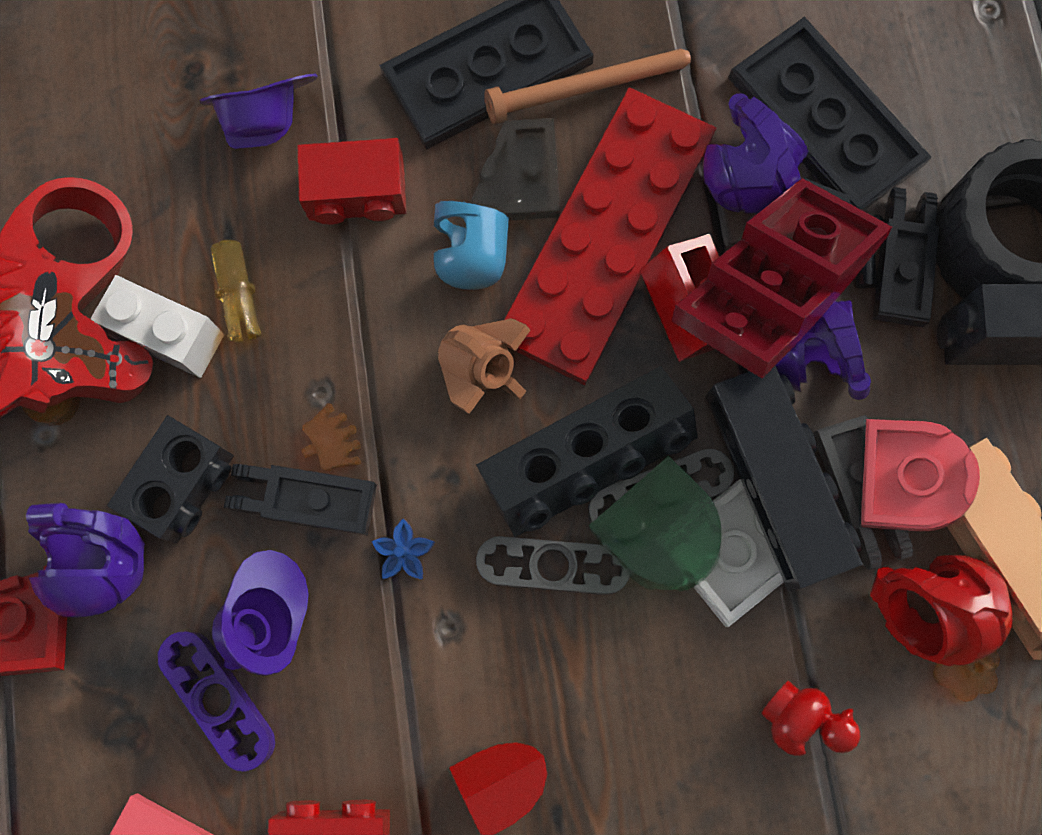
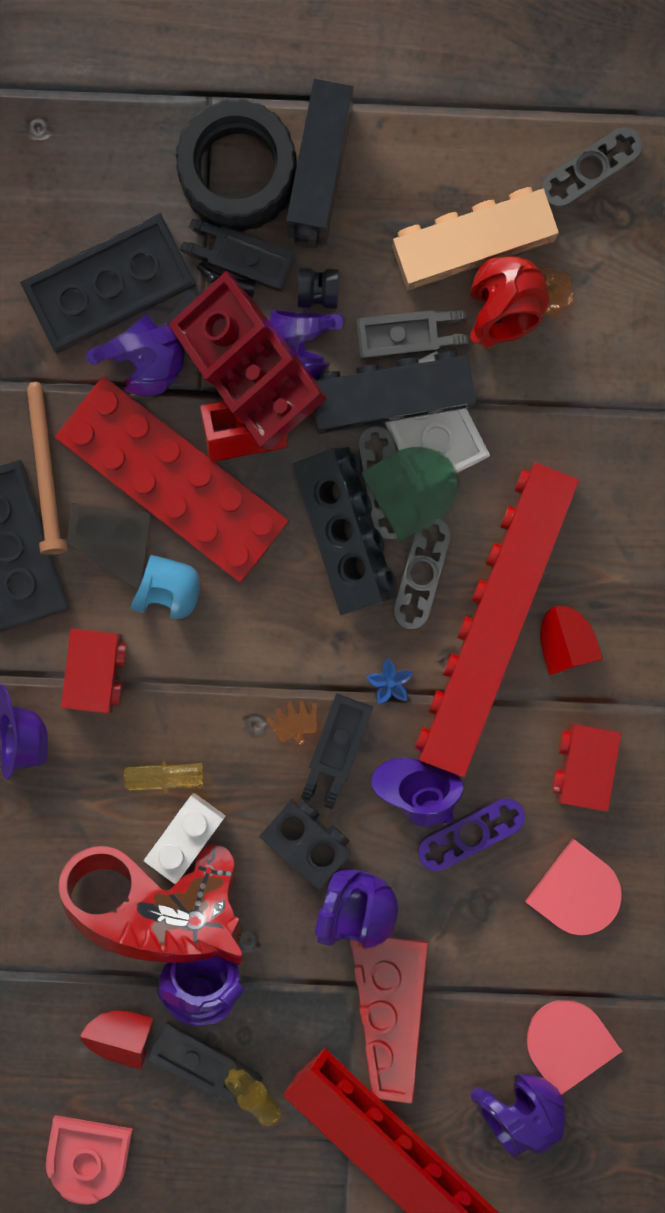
camera: 80 degrees left, 10 degrees up
nougat brick [438,318,530,414] -> none
red animal [761,680,861,756] -> none
coral tile [861,419,980,531] -> none
none -> black wheel [298,268,339,309]
none -> red brick [414,462,579,777]

